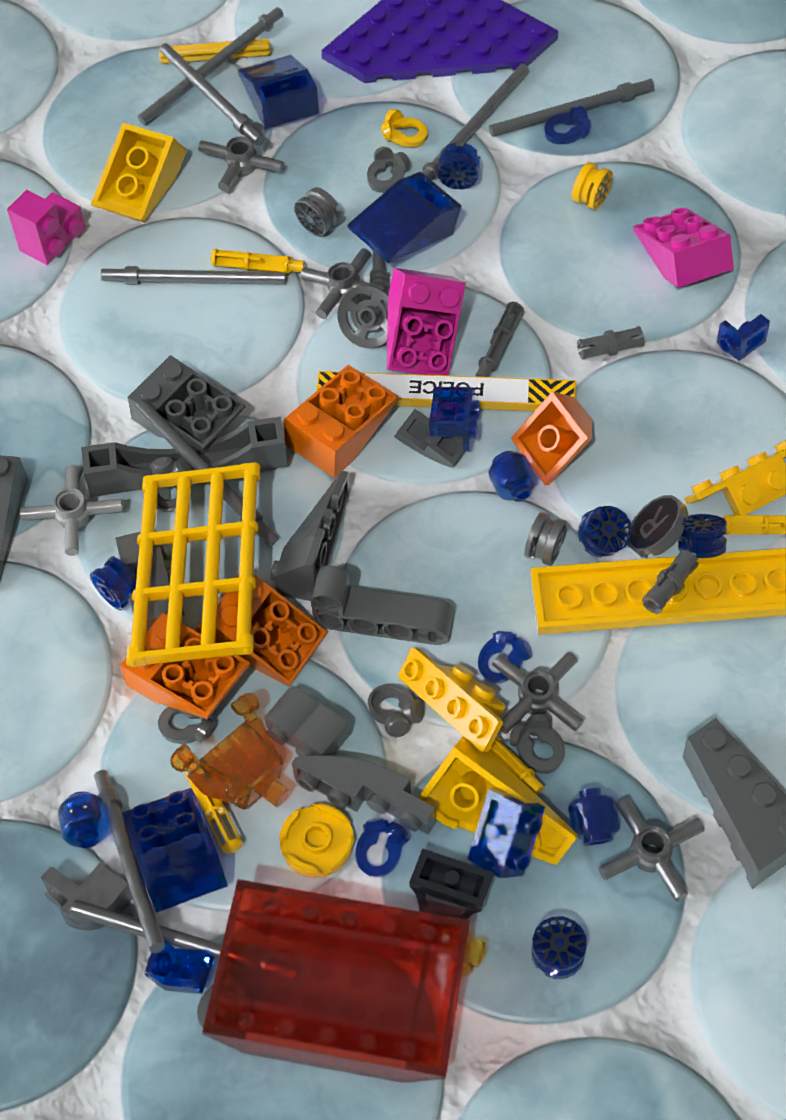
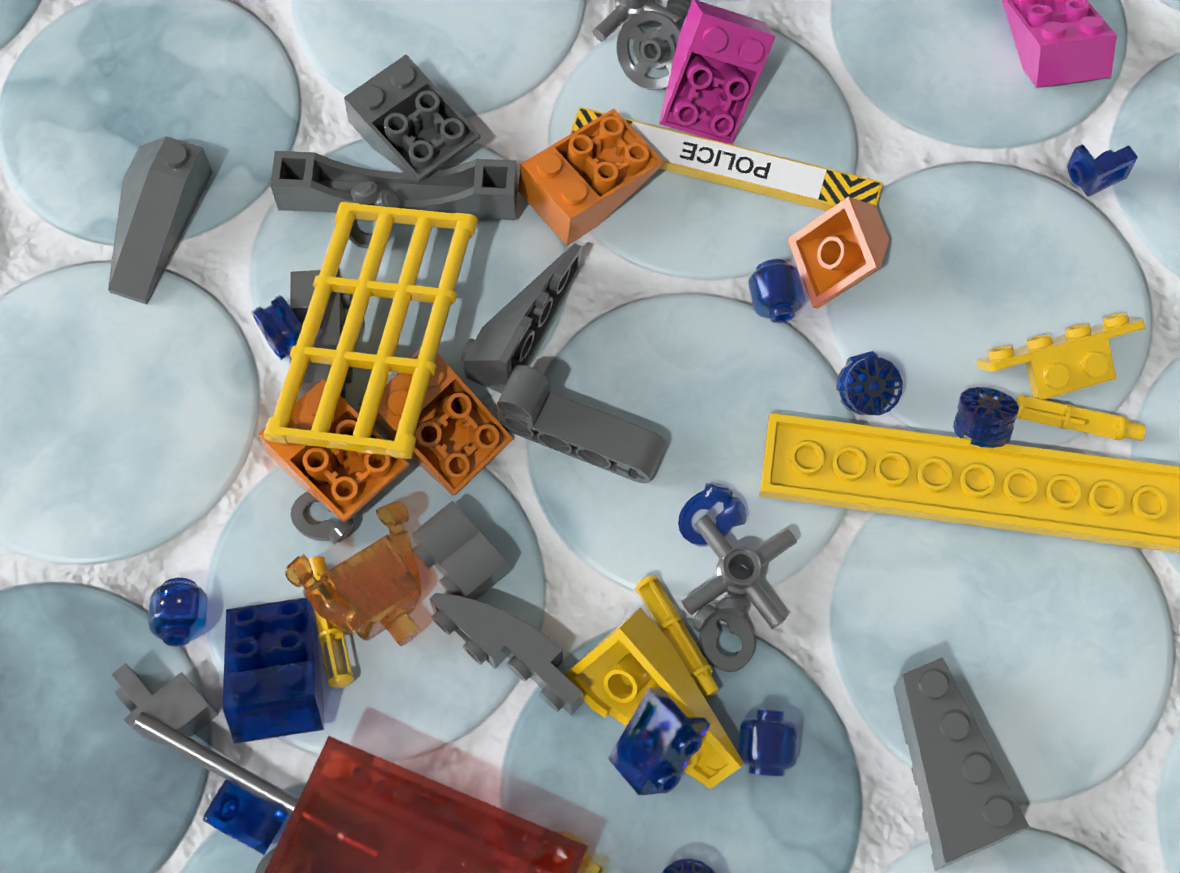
camera: 10 degrees right, 10 degrees up
light grey bar [20,465,123,556] -> none
flat silver bar [94,770,165,953] -> none
dark grey bar [135,399,279,547] -> none
yellow tile [279,803,355,878] -> none
clear blue piece [355,818,410,878] -> none
dark grey piece [368,684,424,737] -> none
dark grey slope [394,409,471,468] -> none
yellow bracket [398,647,506,752] -> none
black slope [409,848,495,929] -> none
clear blue bracket [429,387,480,451] -> none
dark grey piece [476,302,524,377] -> none
flat silver wheel [524,512,568,566] -> none
dark grey pin [577,326,644,360] -> none
flat silver bar [598,798,705,902] -> none
tile [626,495,688,558] -> none
dark grey pin [642,550,699,614] -> none

